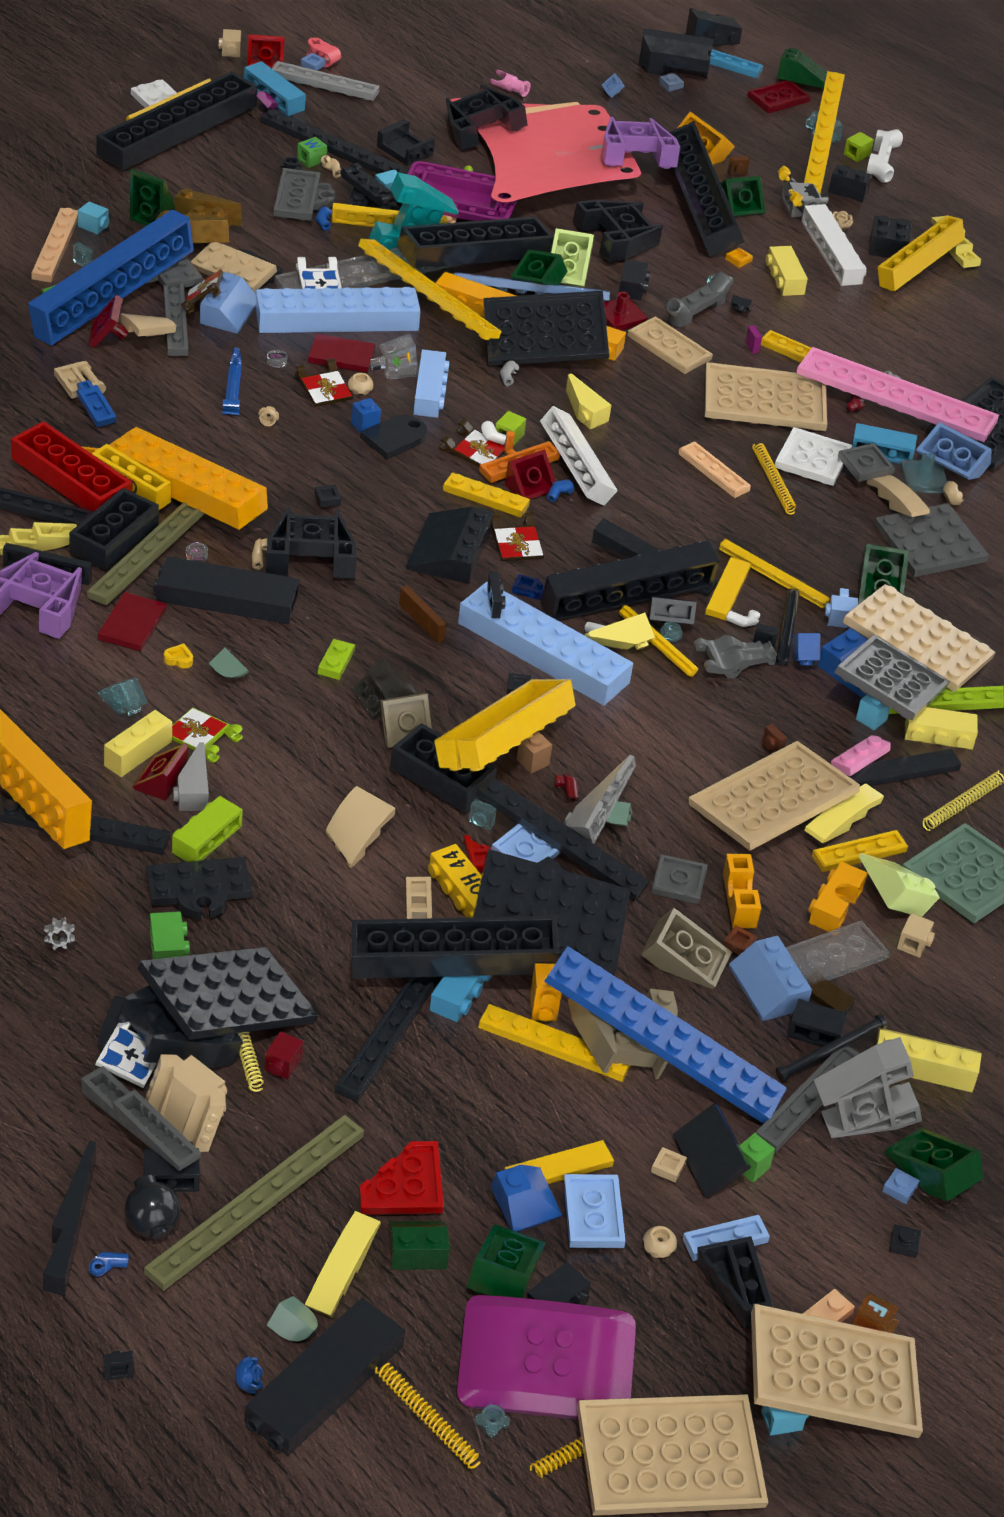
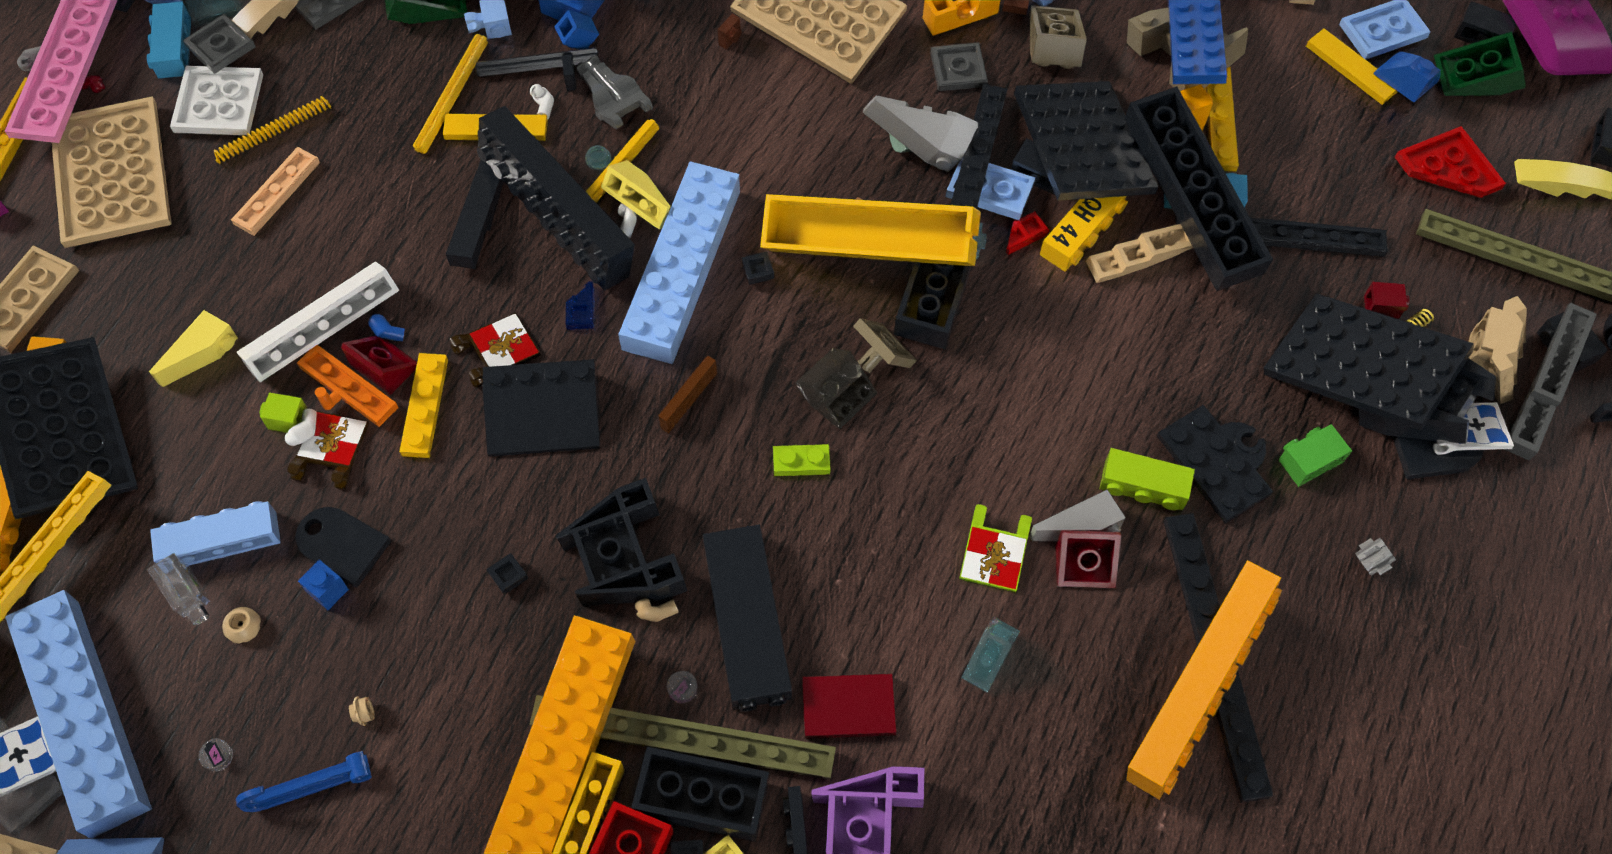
camera: 105 degrees left, 20 degrees up
light yellow brick [104,710,172,777] -> none
yellow tile [163,644,193,669] -> none
sand green brick [209,648,249,679] -> none
flag [295,358,353,407] -> none
dark red tile [308,333,376,373] -> none
tan slope [326,786,396,868] -> none
dark green slope [388,1221,450,1270] -> none
black plate [487,572,506,618] -> none
light grey arm [500,361,519,386] -> none
dark red arm [554,774,579,802] -> none
brick [648,596,697,624] -> none

